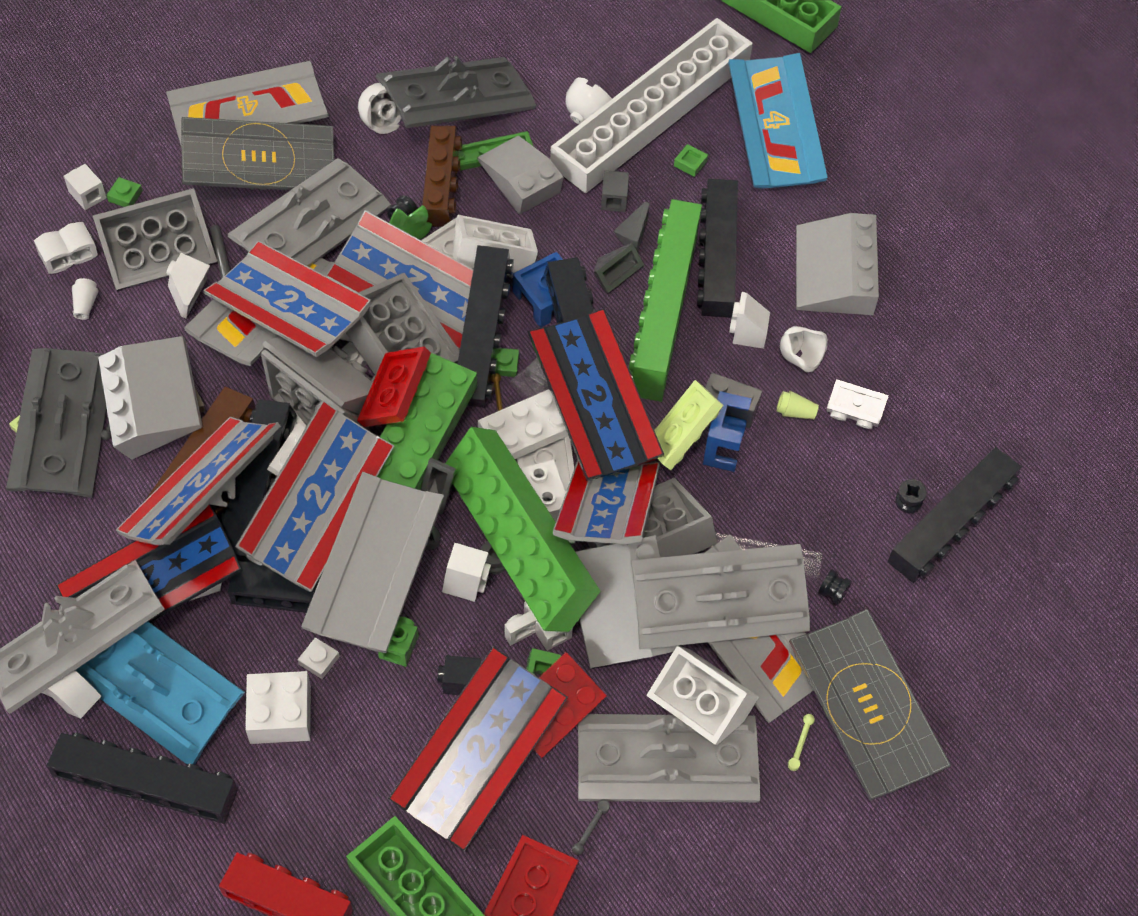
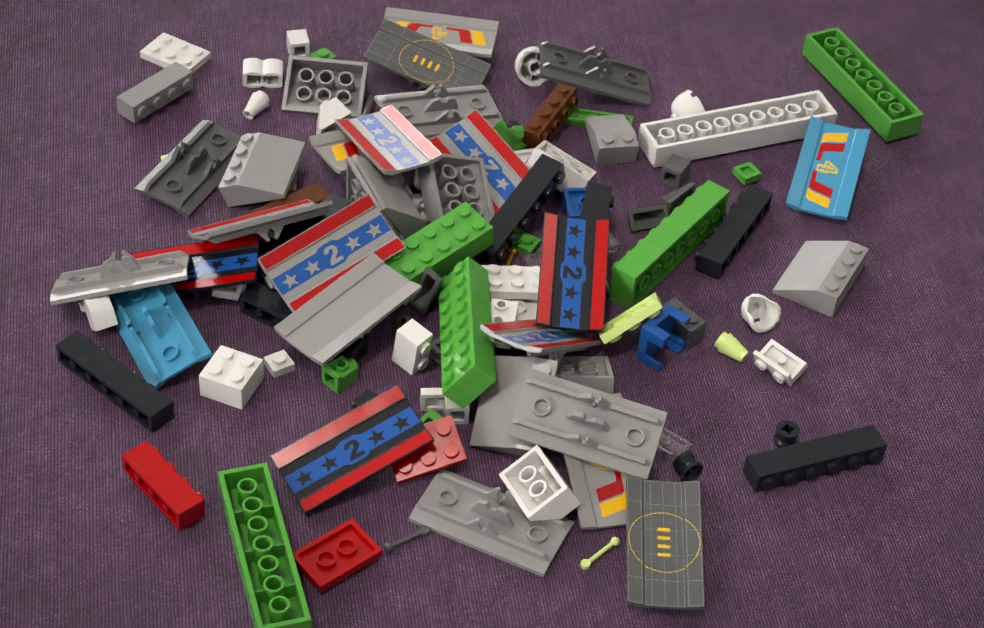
camera: 25 degrees right, 15 degrees down
red plate [357,346,431,427] -> none
white slope [729,292,770,349] -> none

